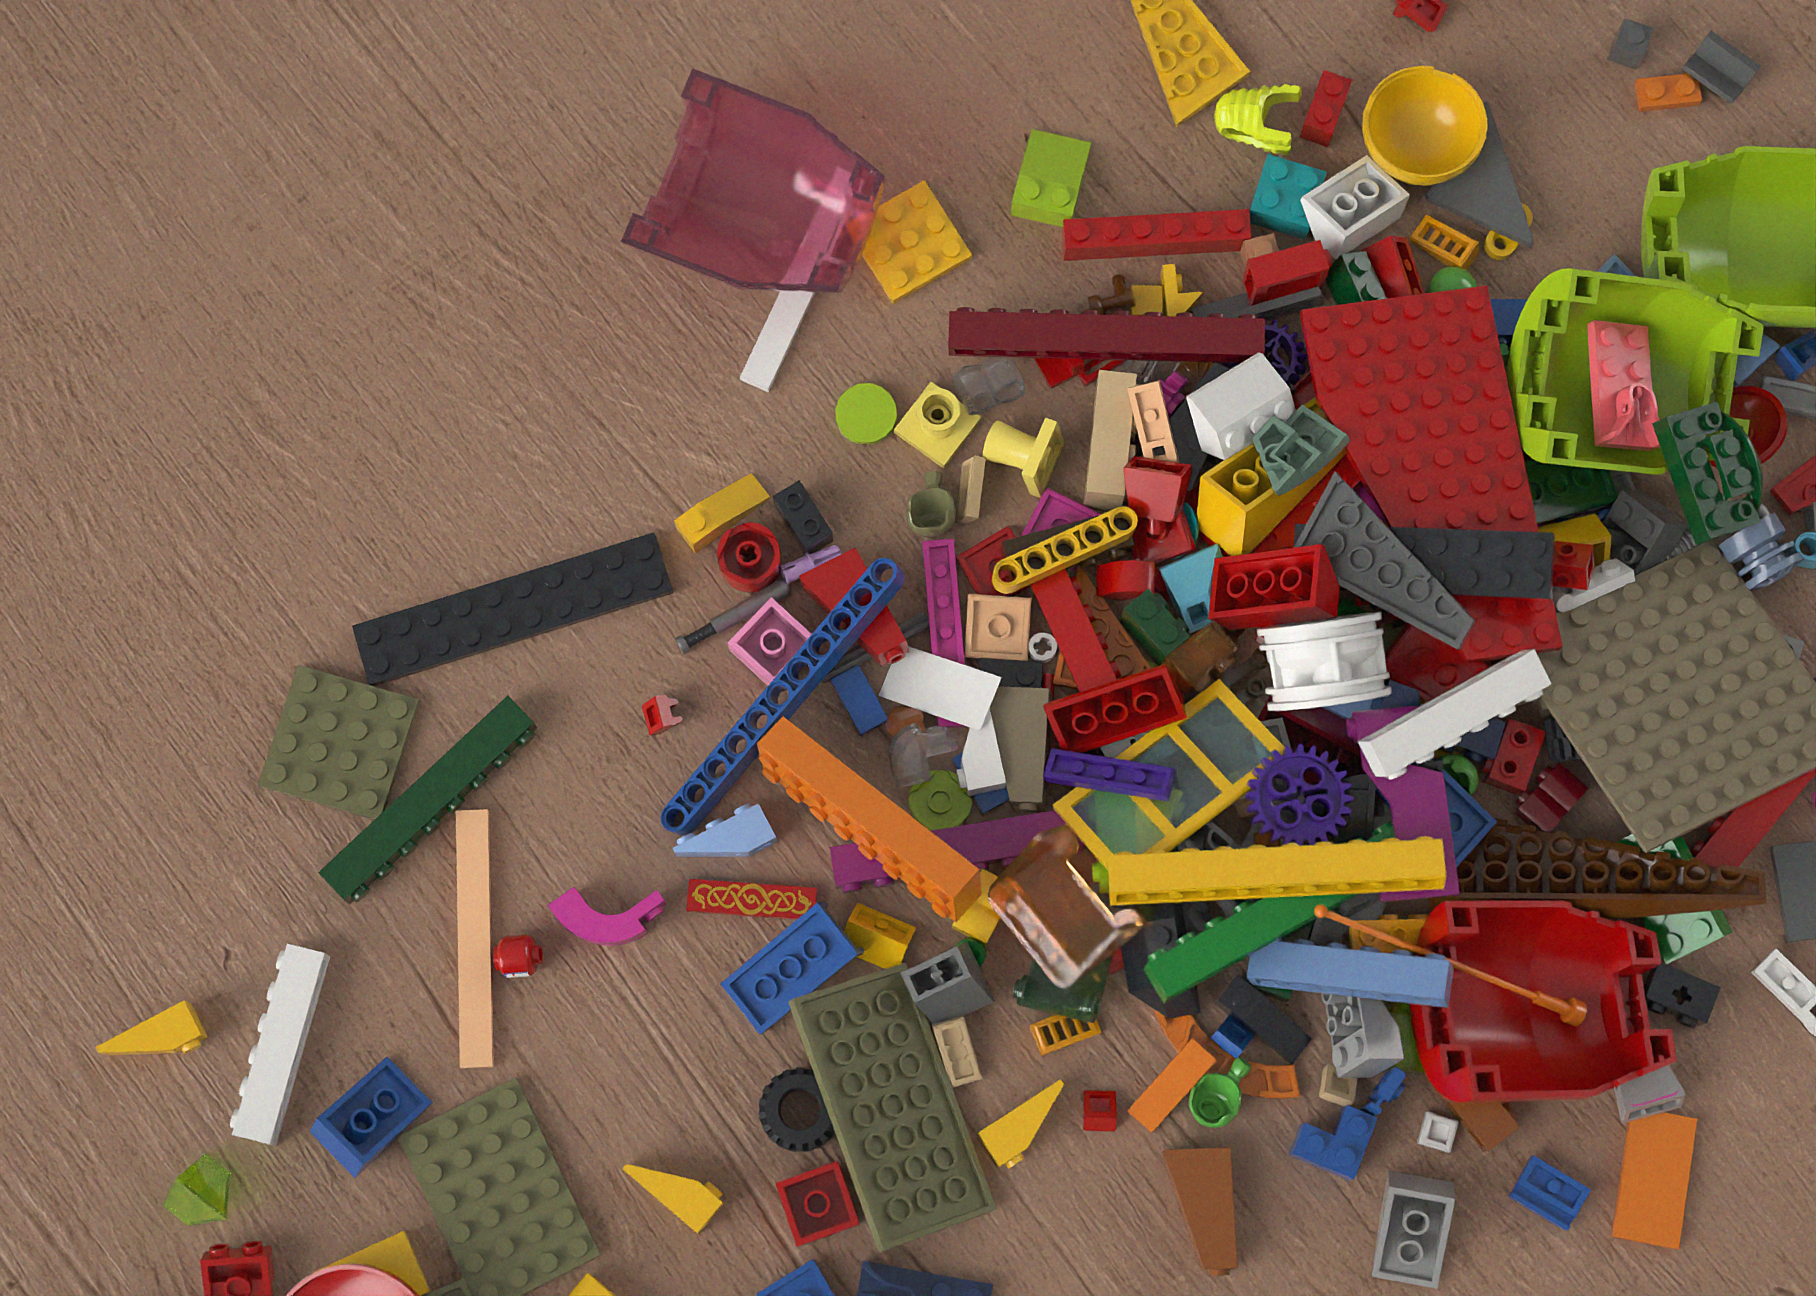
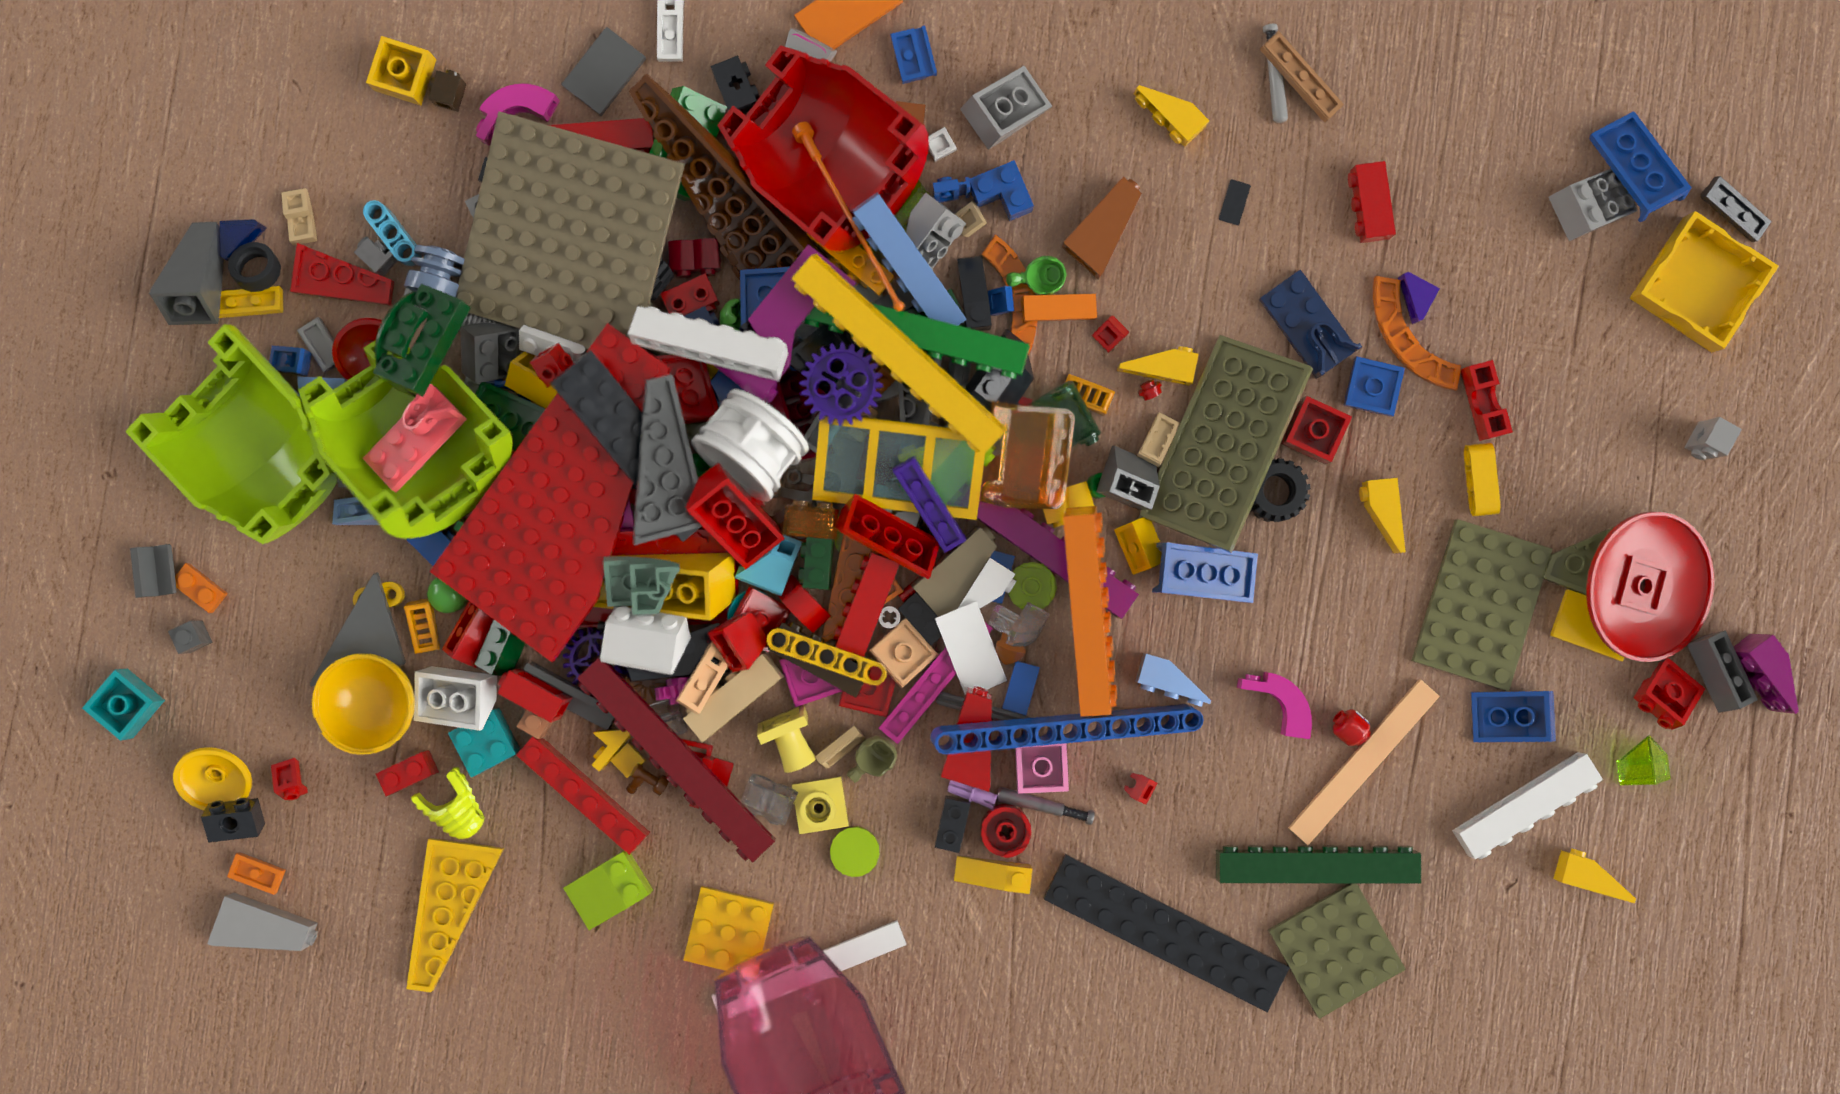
camera: 135 degrees left, 10 degrees up
red tile [686,879,817,920] -> none
none -> red plate [1138,379,1162,401]

